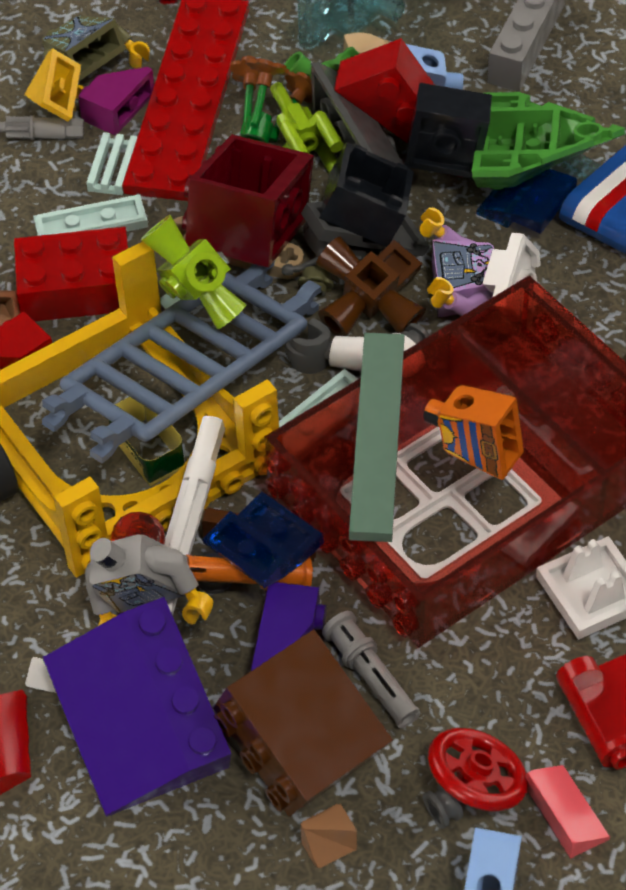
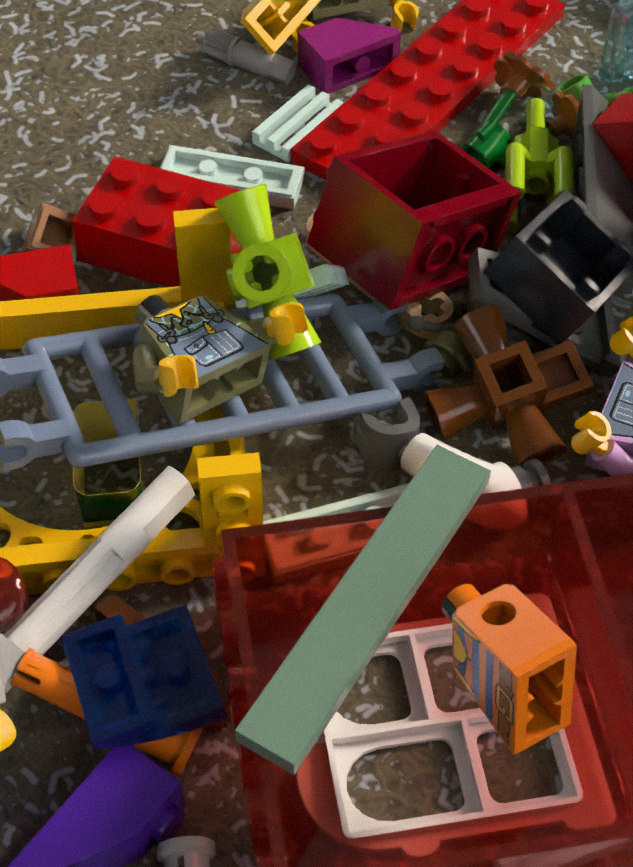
camera: 25 degrees right, 0 degrees up
none -> torso [132,295,308,424]

